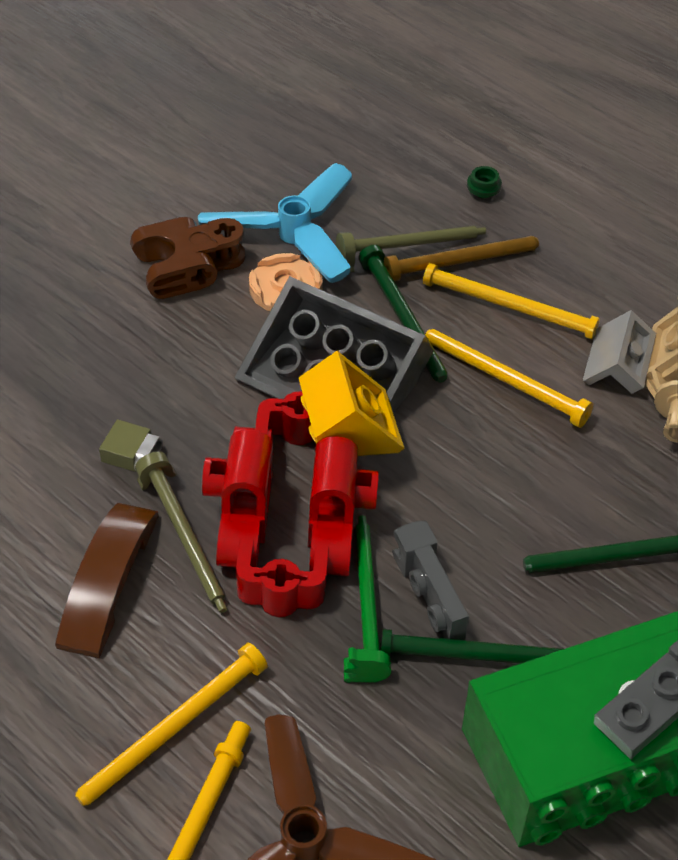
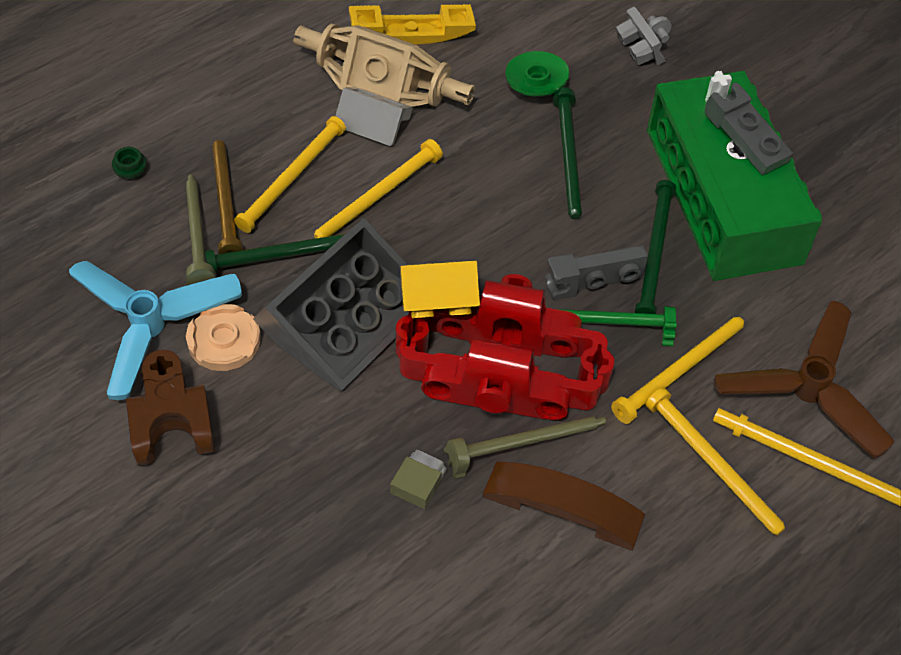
camera: 85 degrees left, 5 degrees up
none -> yellow bar [611,317,745,424]

